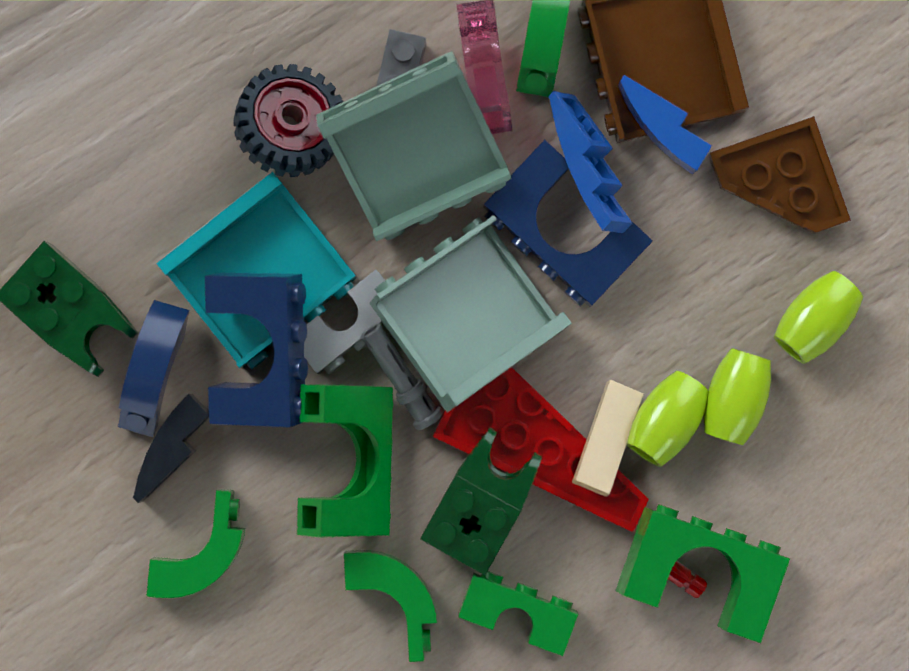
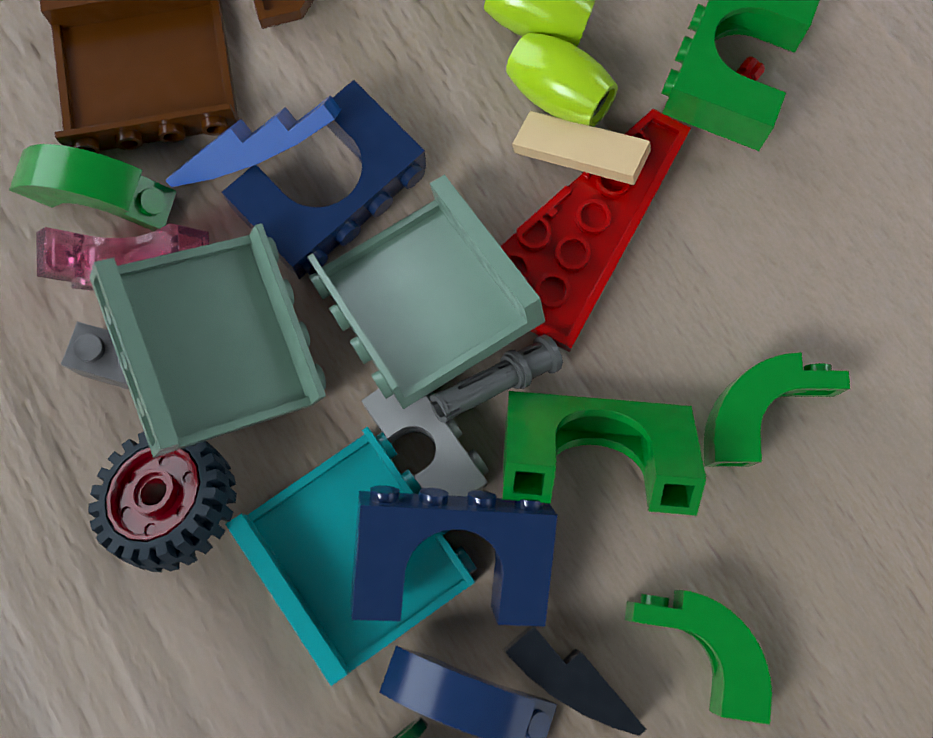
camera: 90 degrees left, 10 degrees down
dark green brick [420,428,542,575] -> none
green arch [458,571,579,656] -> none
blue slope [618,75,712,175] -> none

